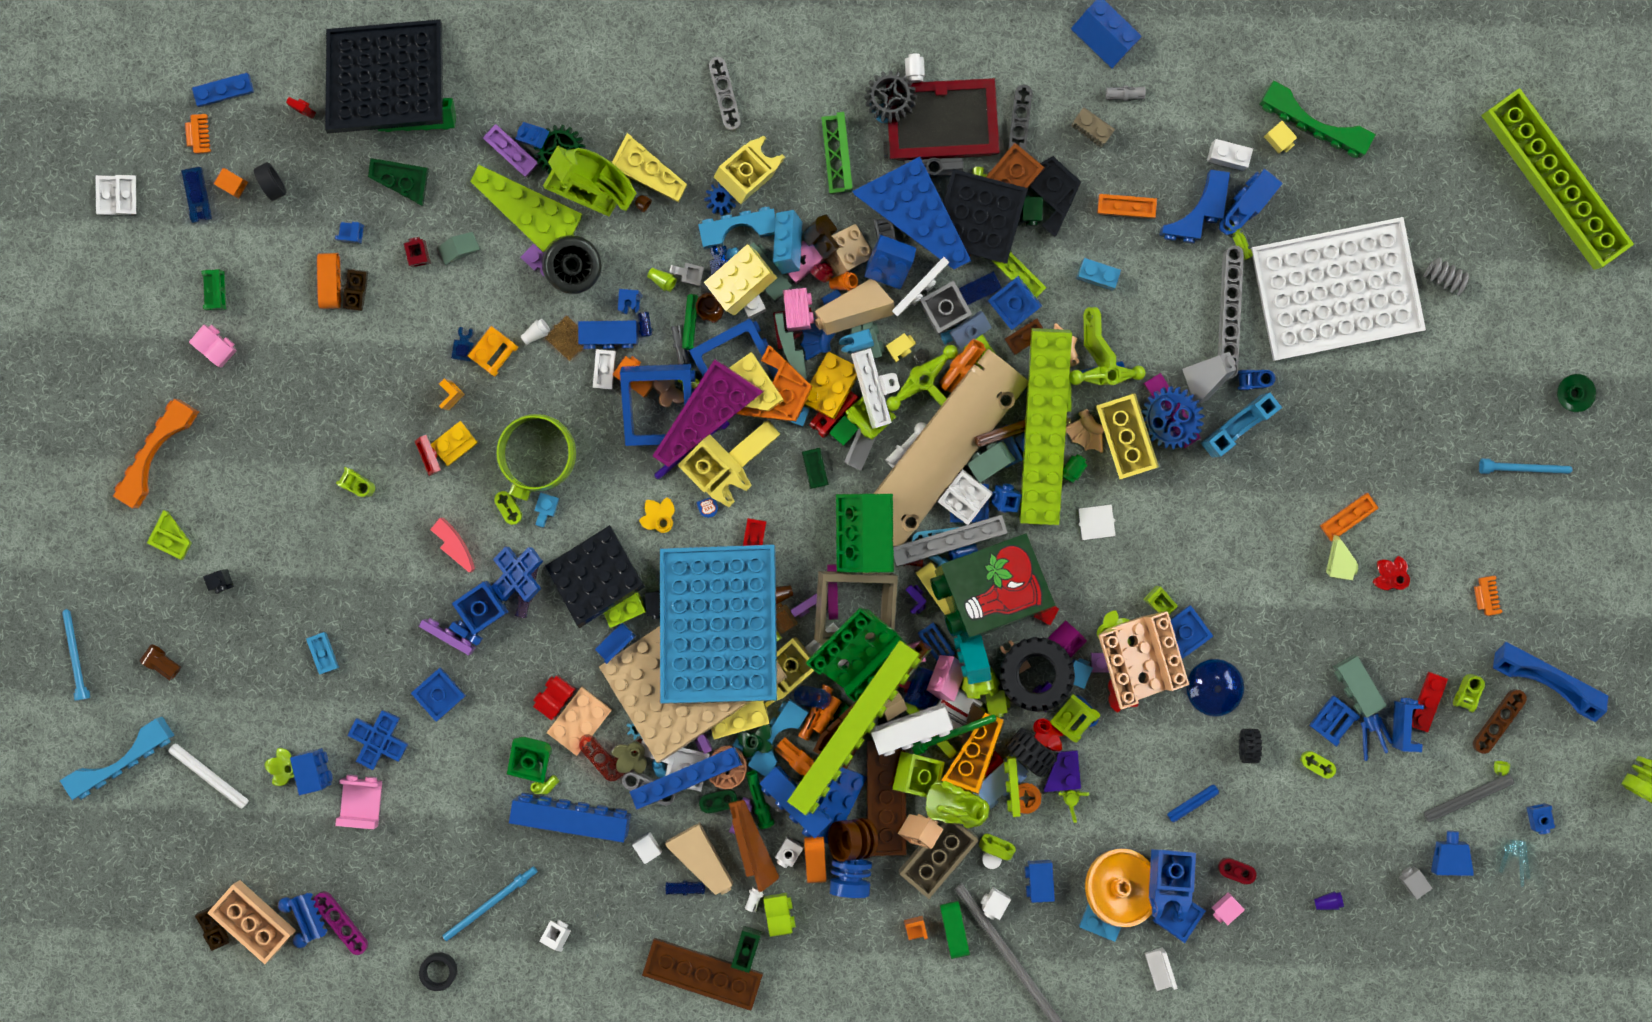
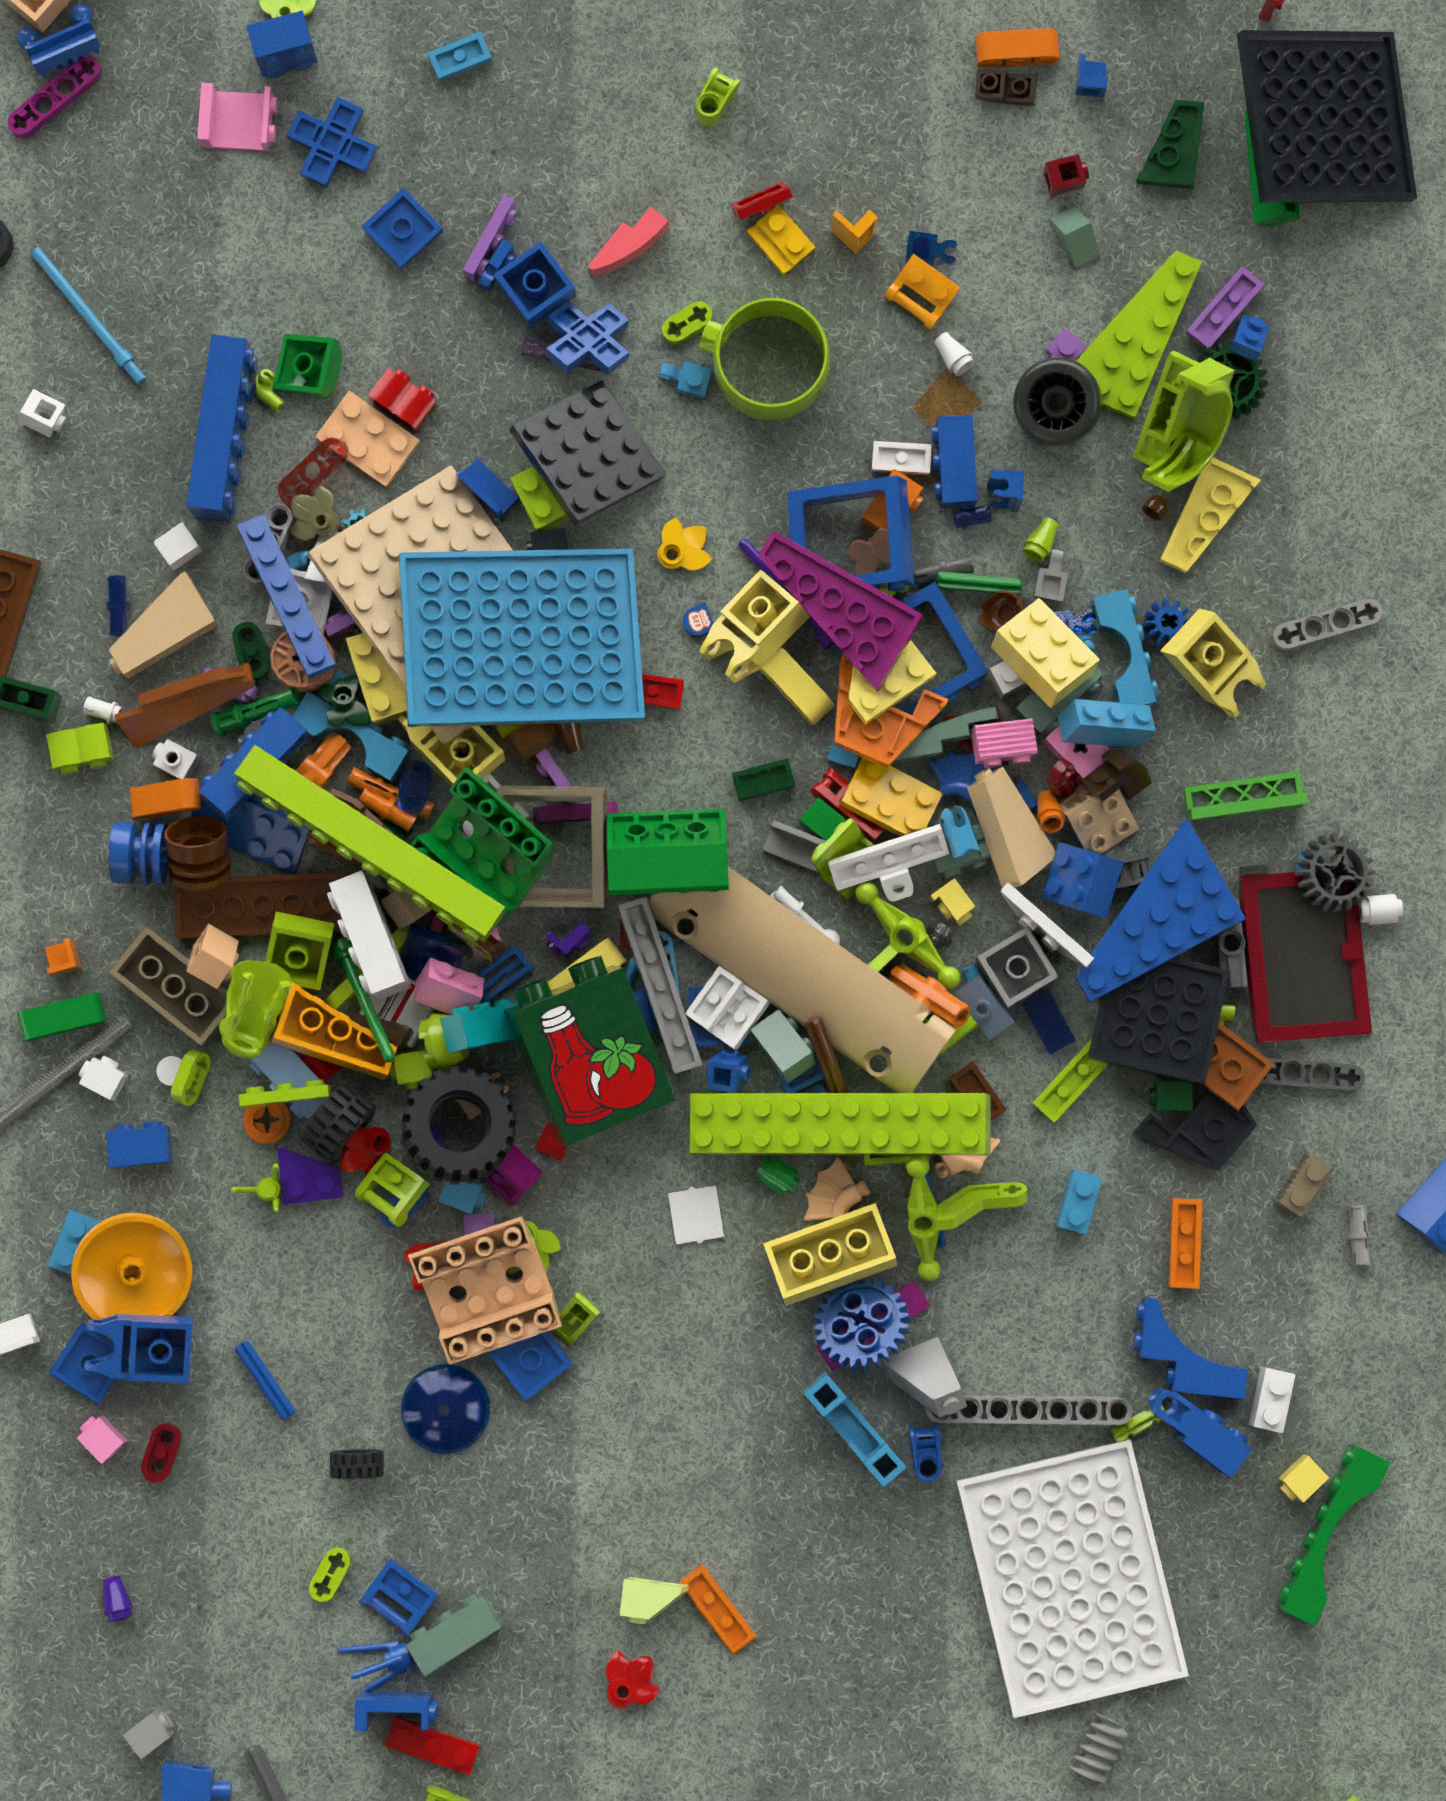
camera: 85 degrees right, 5 degrees down
blue plate [988,276,1042,330] -> none

